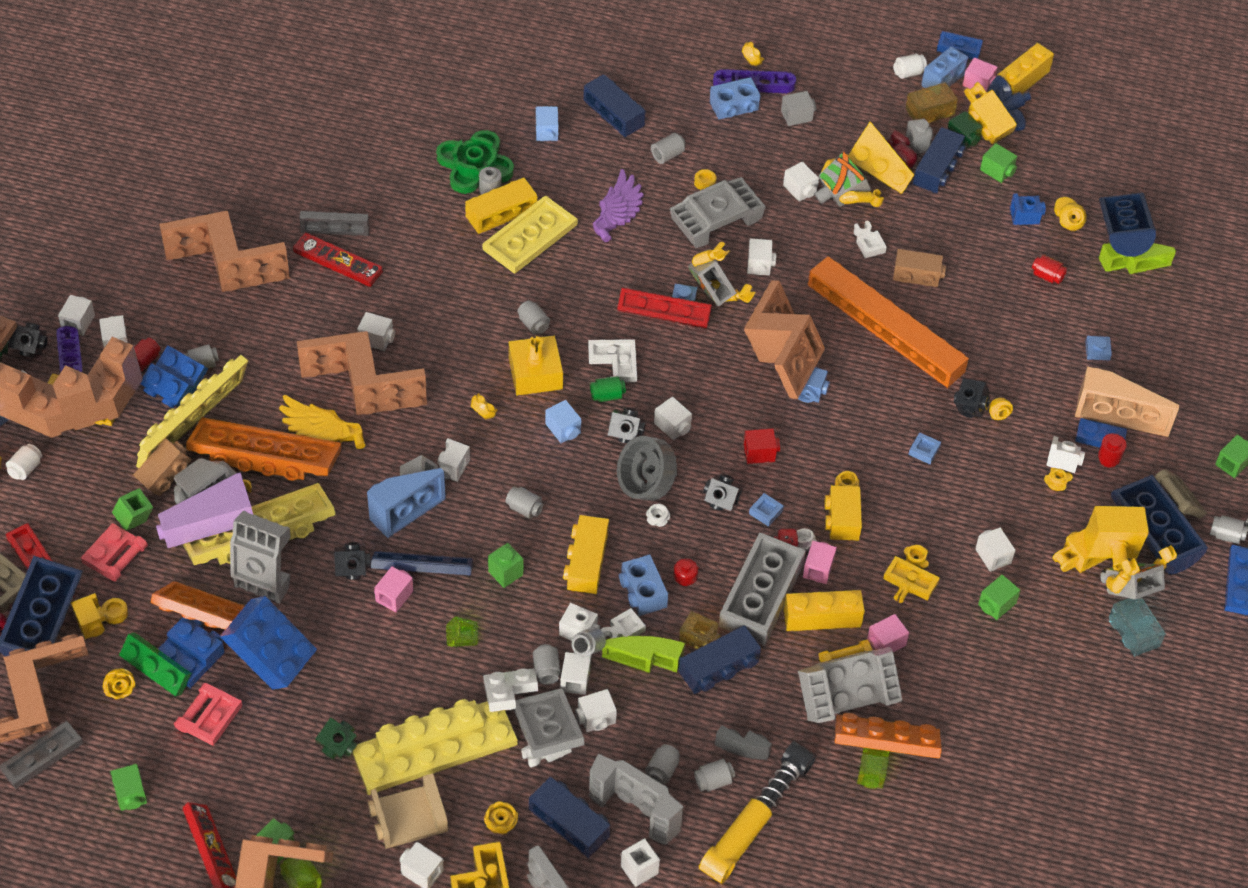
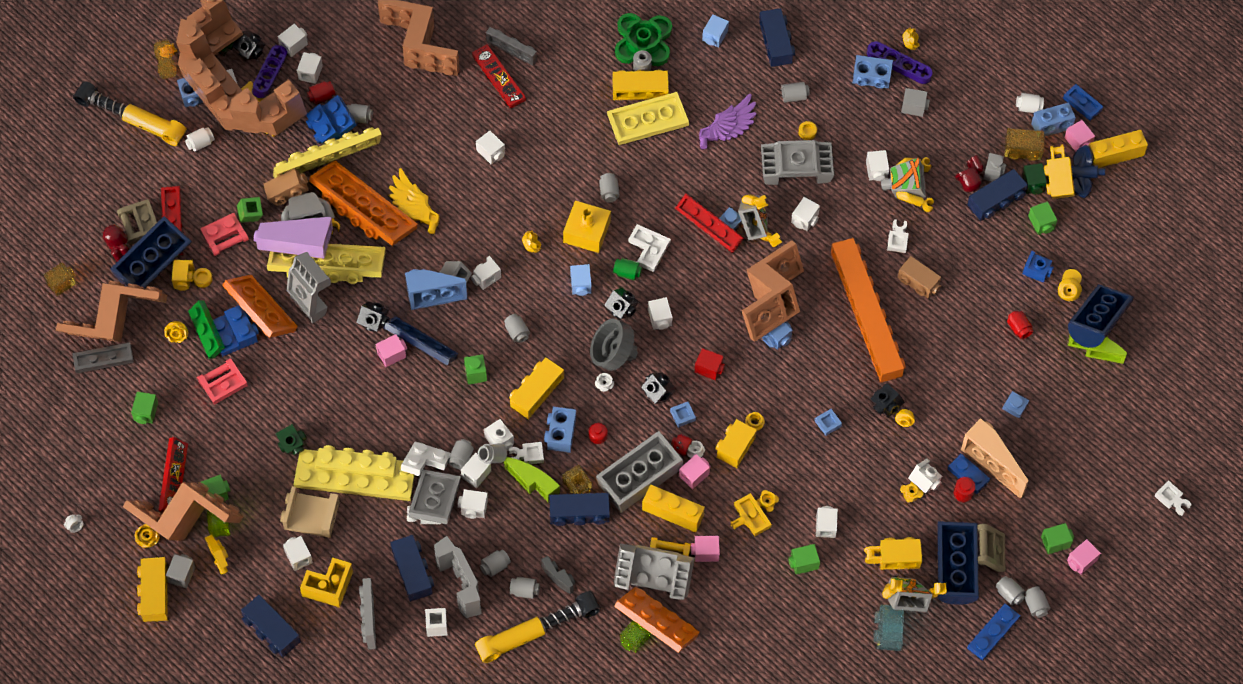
camera: 30 degrees right, 10 degrees up
blue brick [220,596,317,690] -> none
nougat bracket [297,331,427,415] -> none
clear neon green slope [446,616,478,647] -> none
yellow plate [484,802,518,834] -> none
yellow wing [848,122,914,194] -> none
yellow brick [1084,506,1149,571] -> none

